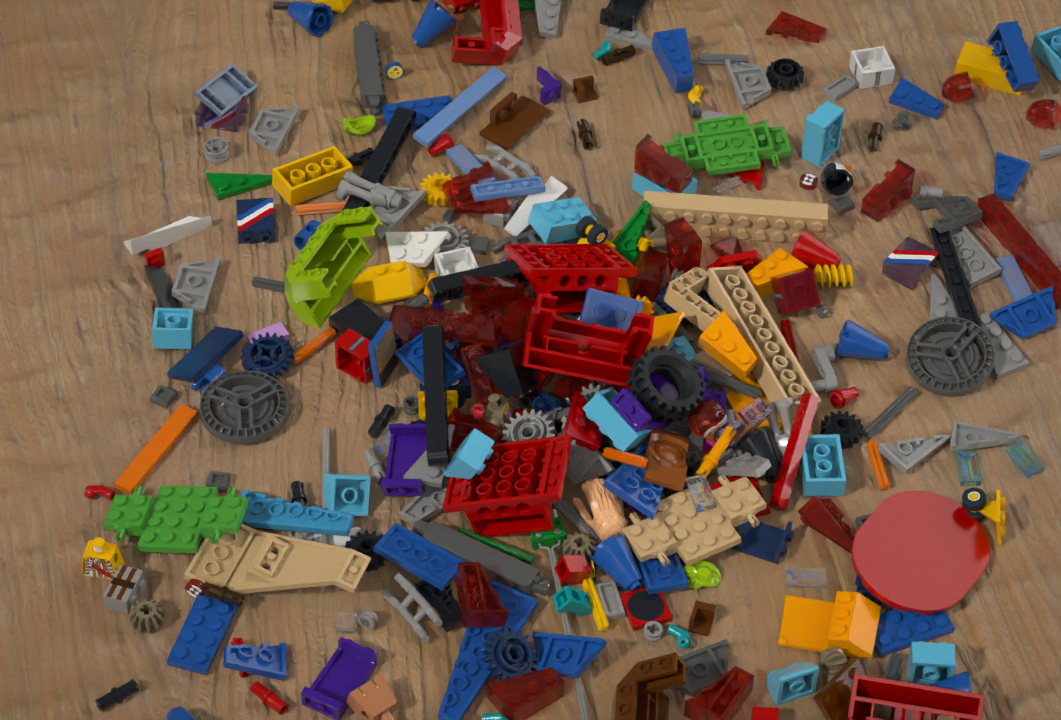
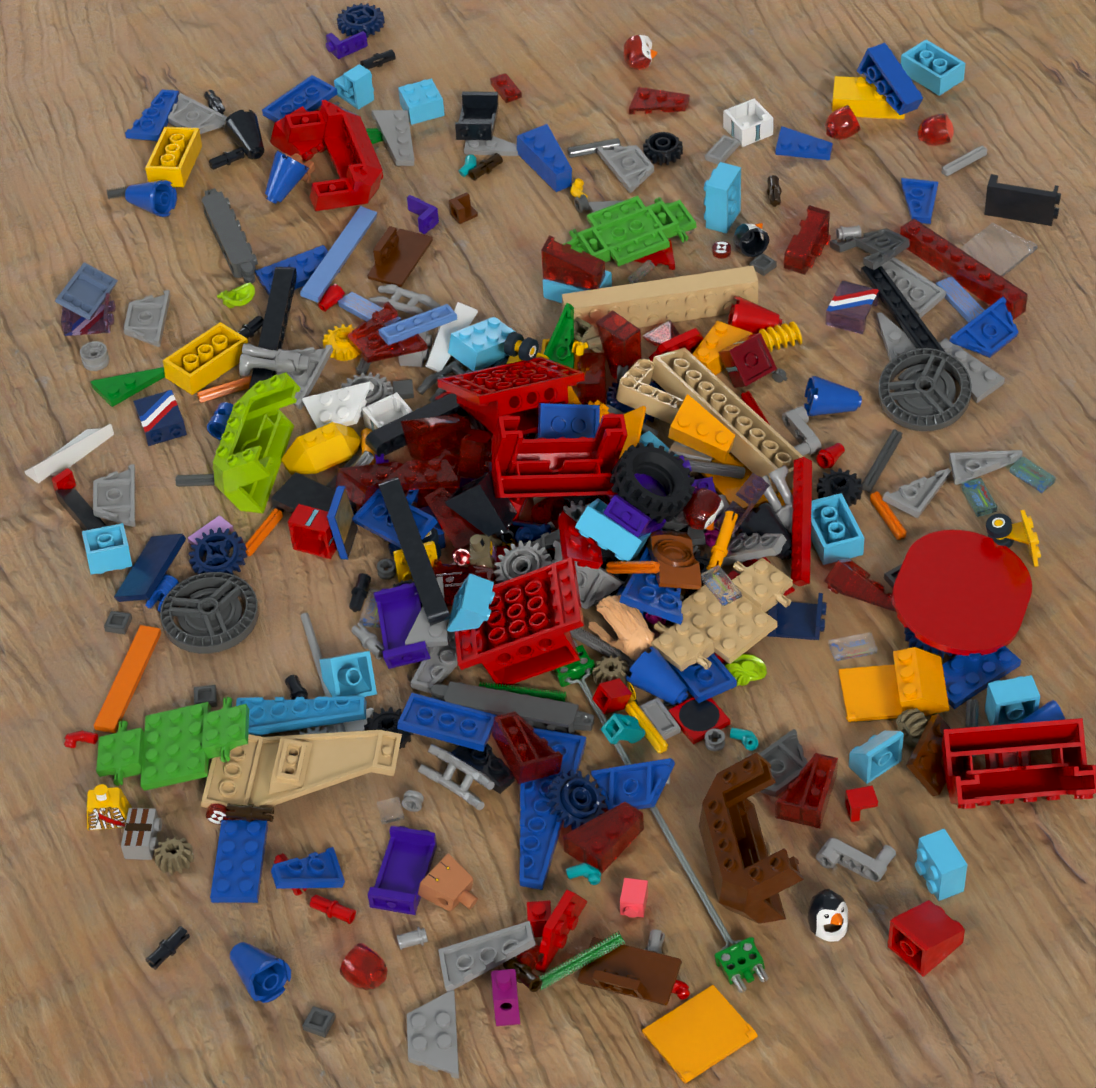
camera: 10 degrees left, 0 degrees up
tile [385,62,403,80] -> none
dark brown pin [577,119,594,150] -> none
reddish brown panel [688,600,716,637] -> none
dark grey plant [892,110,912,130] -> none

